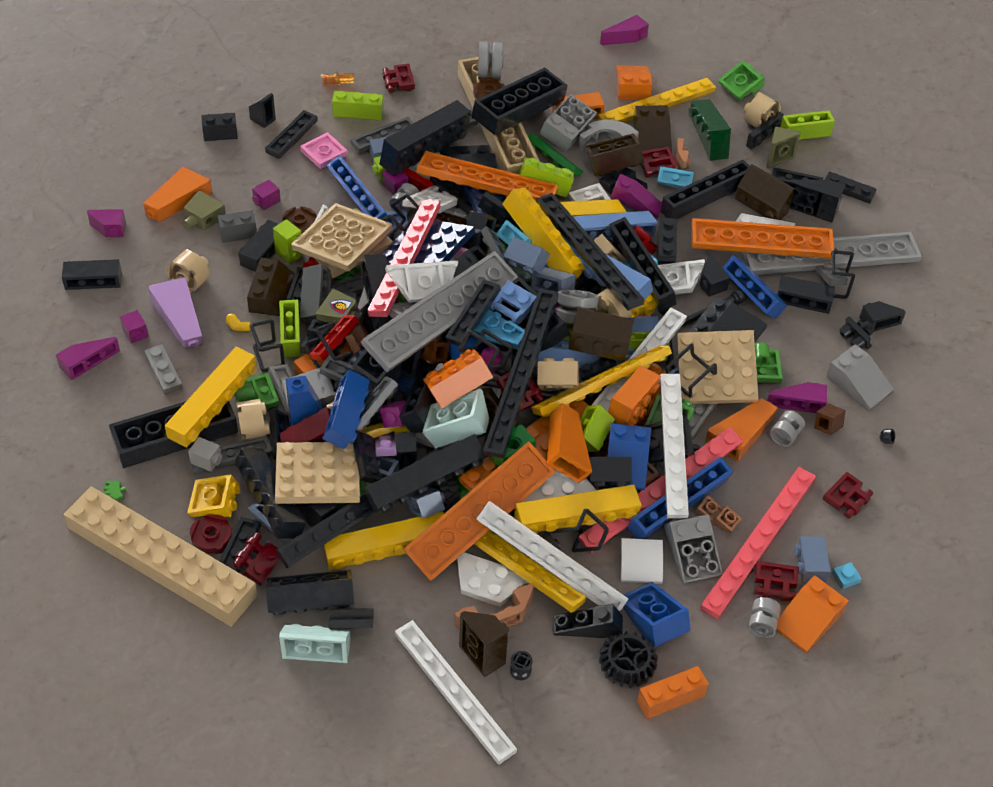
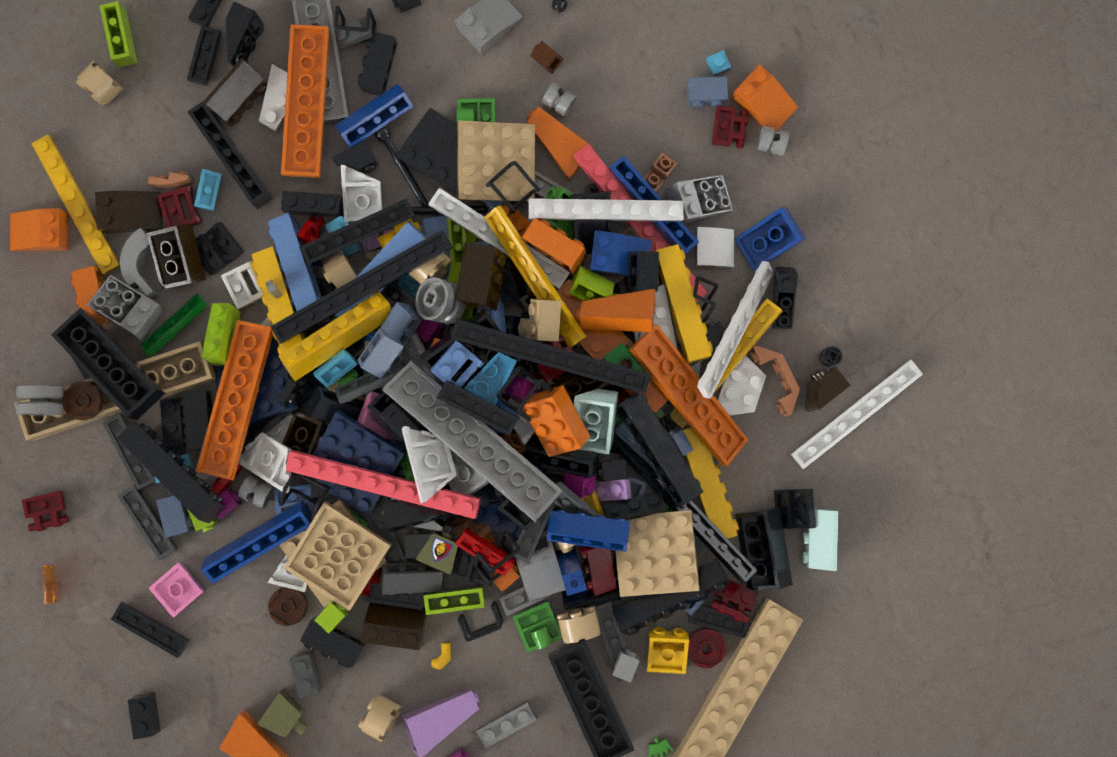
camera: 90 degrees left, 35 degrees up
yellow brick [165,347,257,448] -> none
black slope [249,93,276,128] -> none
magenta brick [252,180,281,210] -> none
lime brick [332,91,384,121] -> none
black gear [599,631,658,688] -> none
magenta slope [610,174,662,218] -> none
orange brick [637,666,709,719] -> none
dark green wedge [689,99,731,161] -> none
coral plate [700,467,816,620] -> none
bright green plate [718,60,765,101] -> none
black plate [746,111,784,149] -> none
olive slope [766,127,801,169] -> none
magenta slope [767,382,827,413] -> none
dark red plate [823,472,873,519] -> none
black hips [839,316,873,350] -> none
none -> light grey tile [266,279,283,298]

